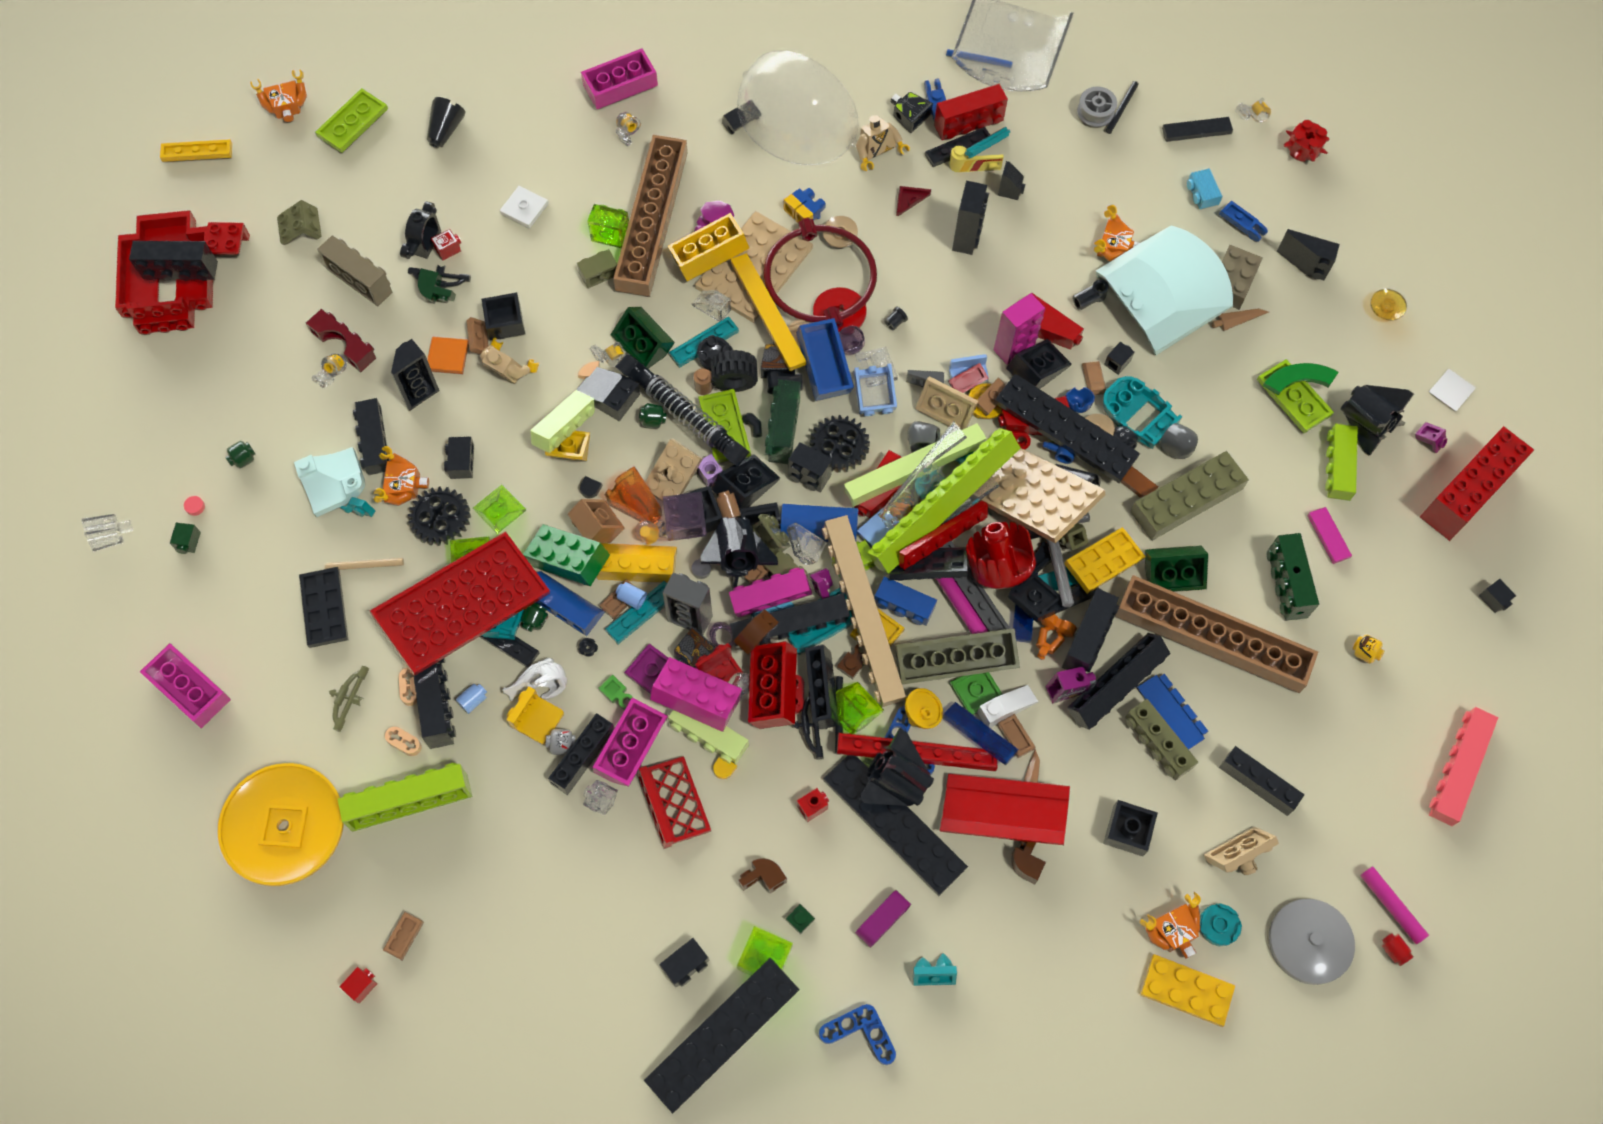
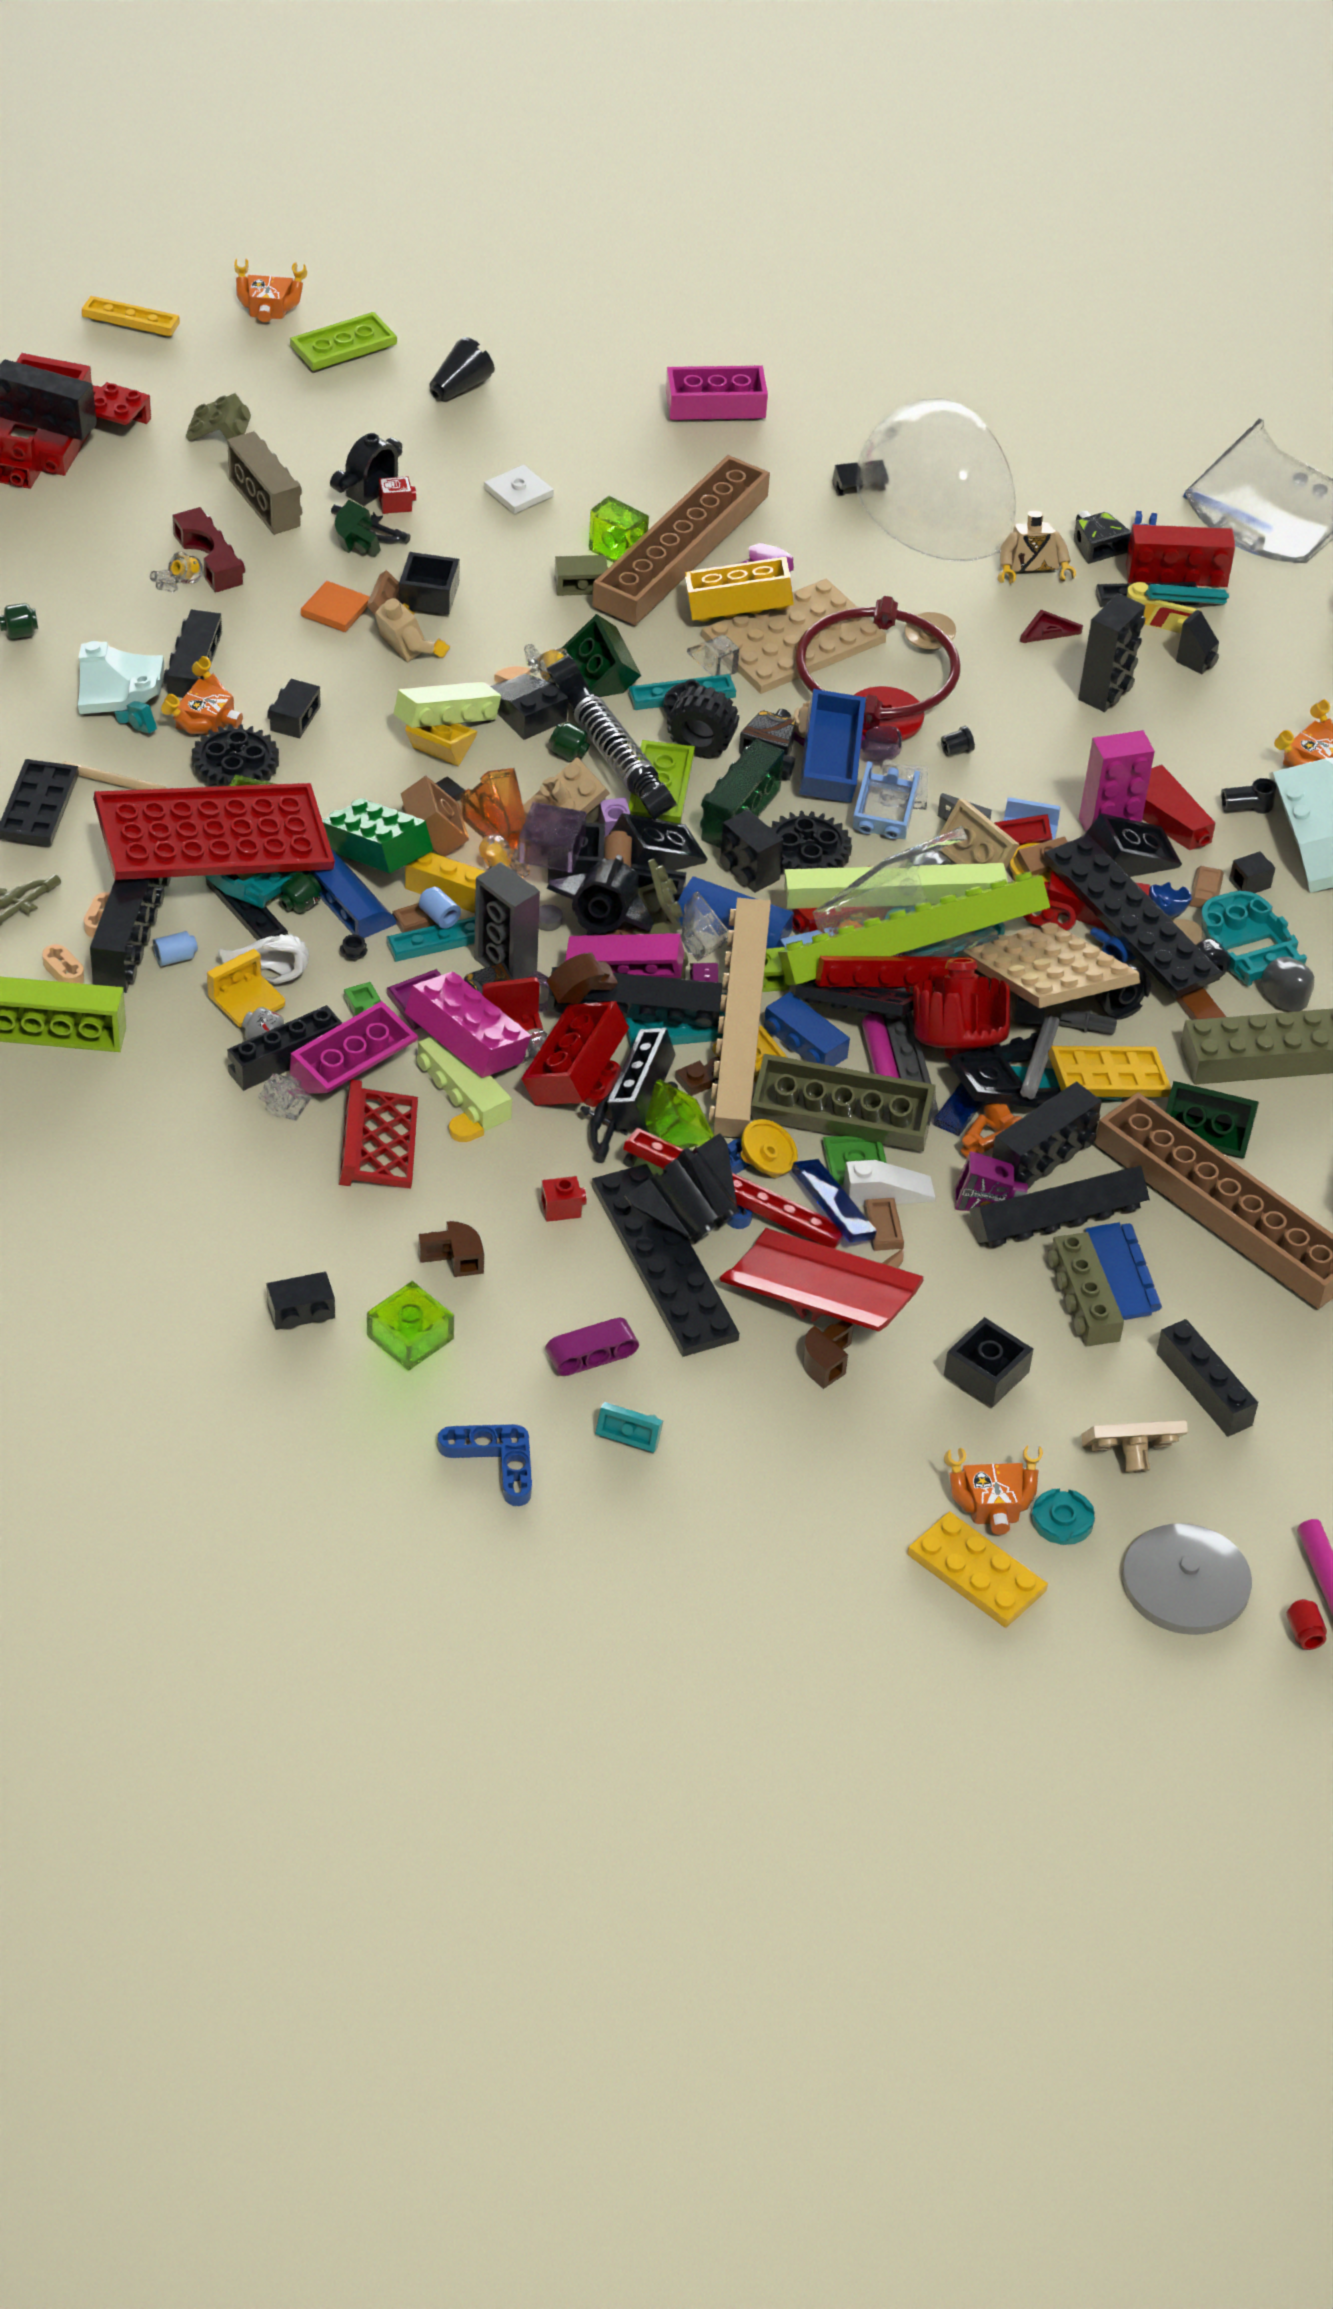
camera: 20 degrees right, 20 degrees down
black slope [391,339,440,411] -> none
clear neon green slope [473,484,526,534] -> none
clear piece [616,112,641,146] -> none
black plate [643,957,800,1114] -> none
medium nougat brick [694,369,713,395] -> none
yellow tile [730,253,807,371] -> none
black arm [742,413,762,438] -> none
hips [784,188,826,223] -> none
dark green plate [786,904,815,935] -> none
olive brick [1059,522,1089,551] -> none

